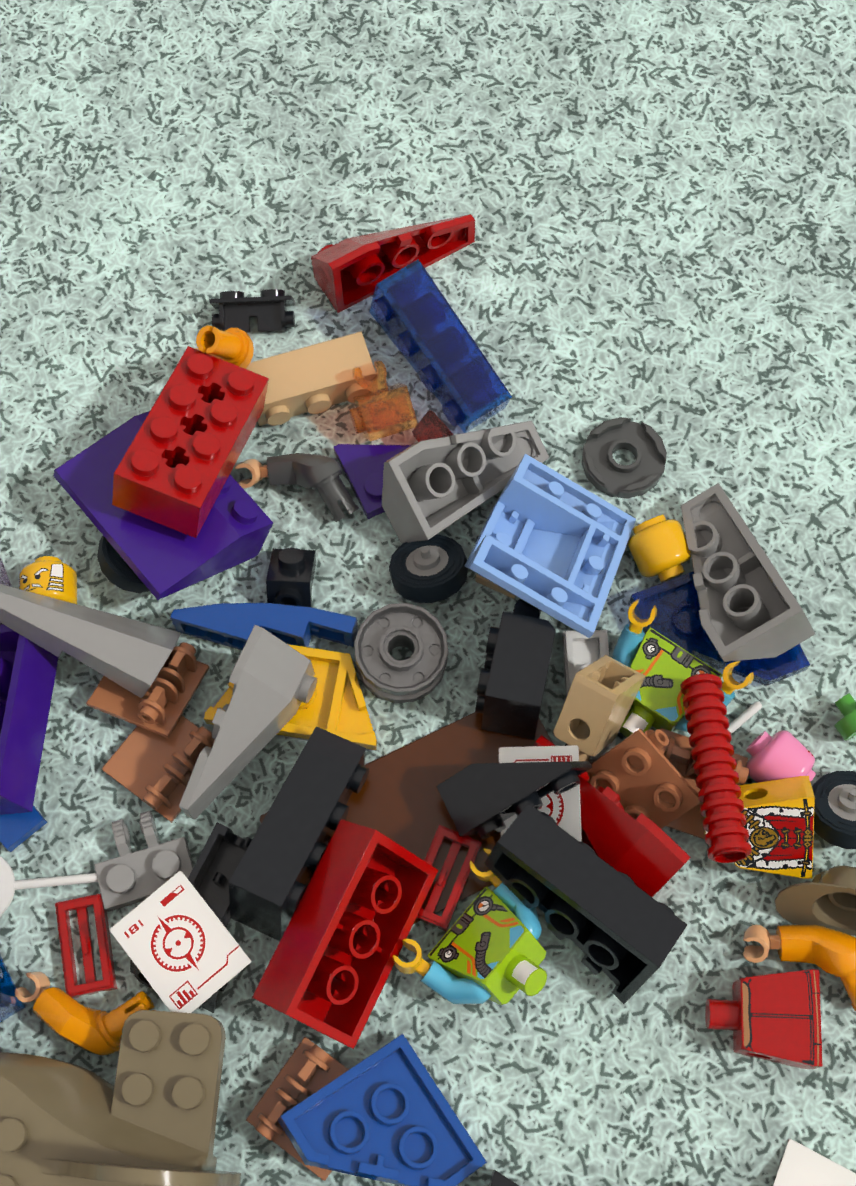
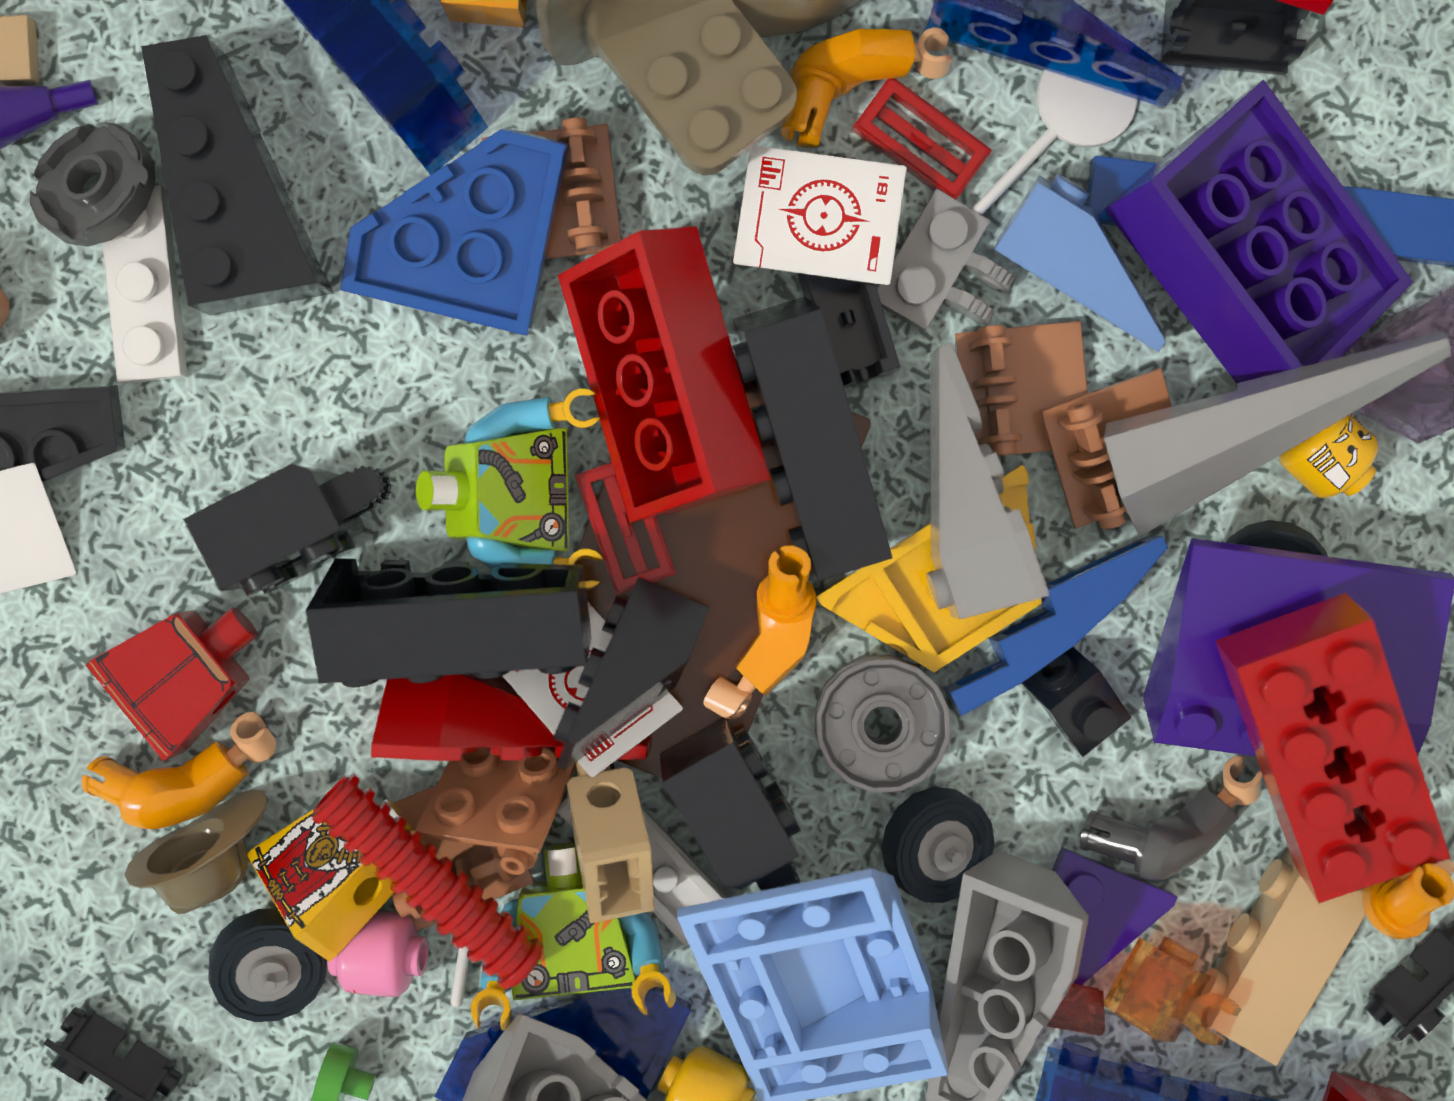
camera: 135 degrees right, 20 degrees up
none -> black hinge [183,463,393,596]
none -> light orange arm [703,546,816,719]
none -> medium blue slope [995,174,1166,353]

